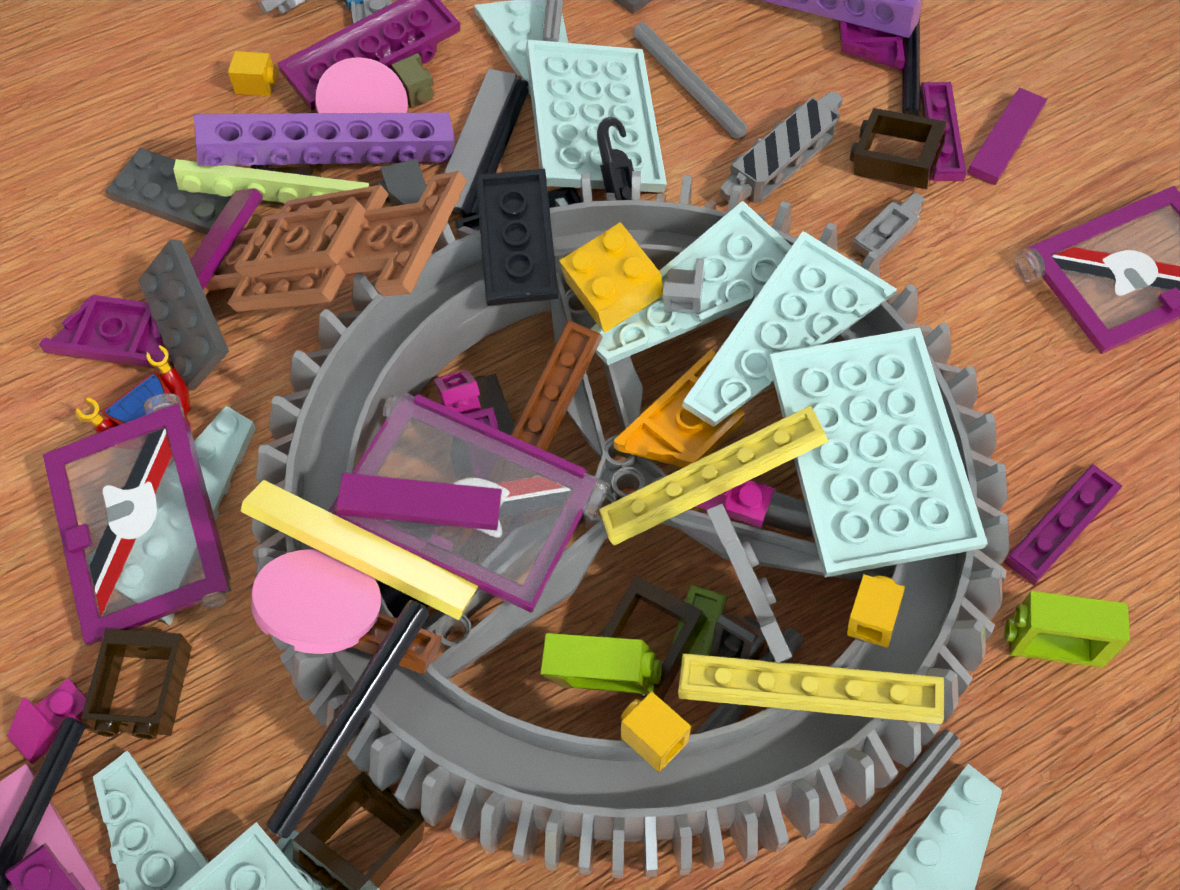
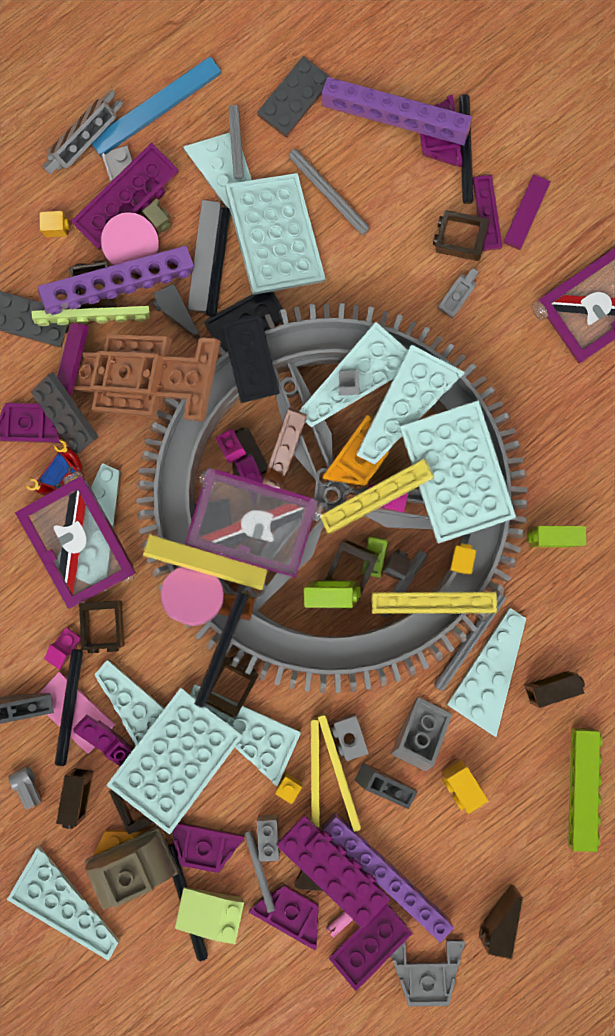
camera: 10 degrees left, 25 degrees up
magenta tile [336,473,502,531] -> none
yellow brick [559,222,663,333] -> none
black plate [597,117,634,200] -> none
yellow brick [621,691,691,773] -> none
light grey wing [707,504,792,663] -> none
light grey hinge [719,91,843,203] -> none
magenta tile [1004,464,1122,585] -> none

